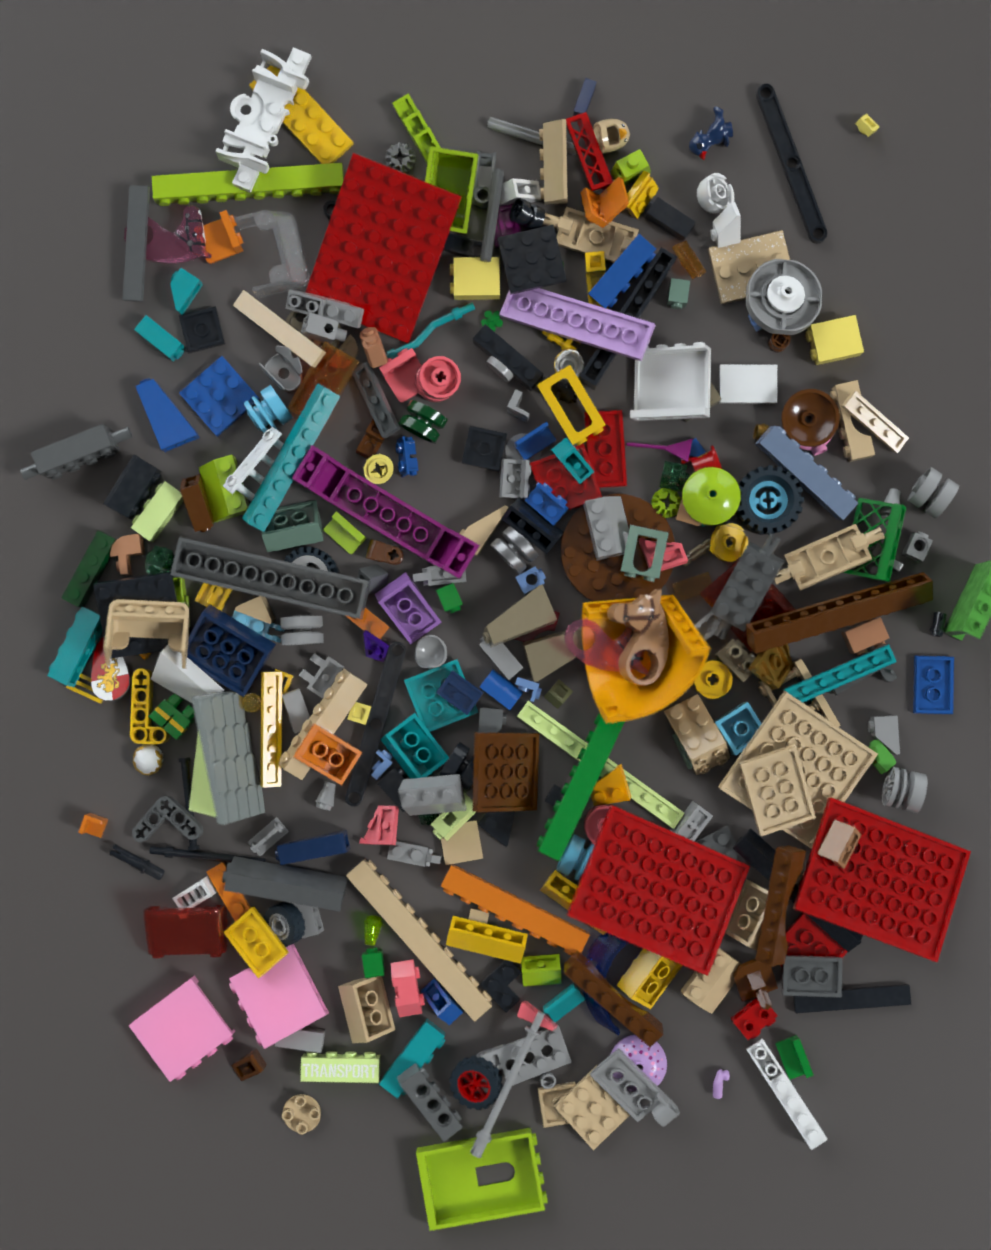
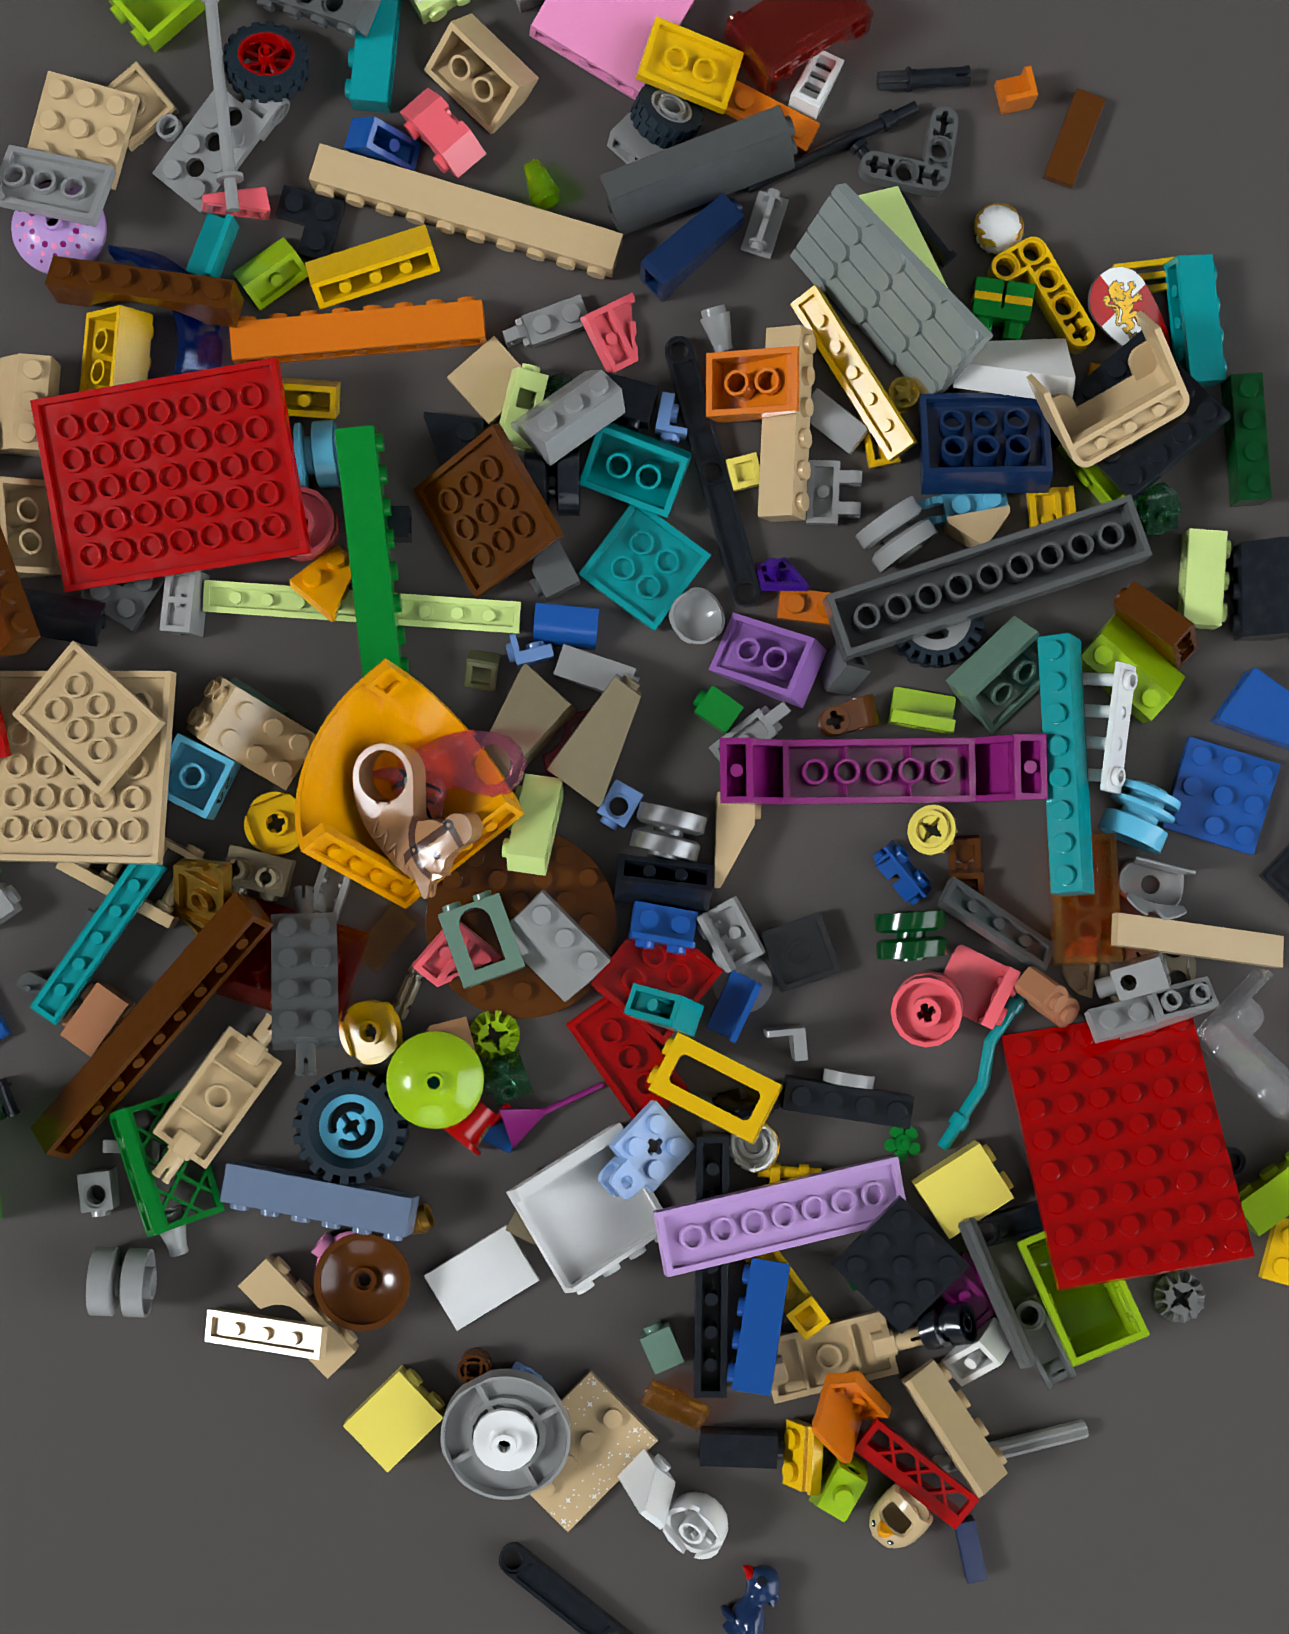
camera: 135 degrees right, 0 degrees up
nougat brick [110,534,145,576] -> none
green brick [362,947,385,978] -> none
lime slope [391,93,441,164] -> none
dark blue plate [436,670,484,715] -> none
tan tile [468,908,490,924] -> none
none -> yellowish green brick [502,773,564,876]
none -> light blue plate [598,1100,695,1199]
none -> reddish brown tile [1042,88,1106,189]

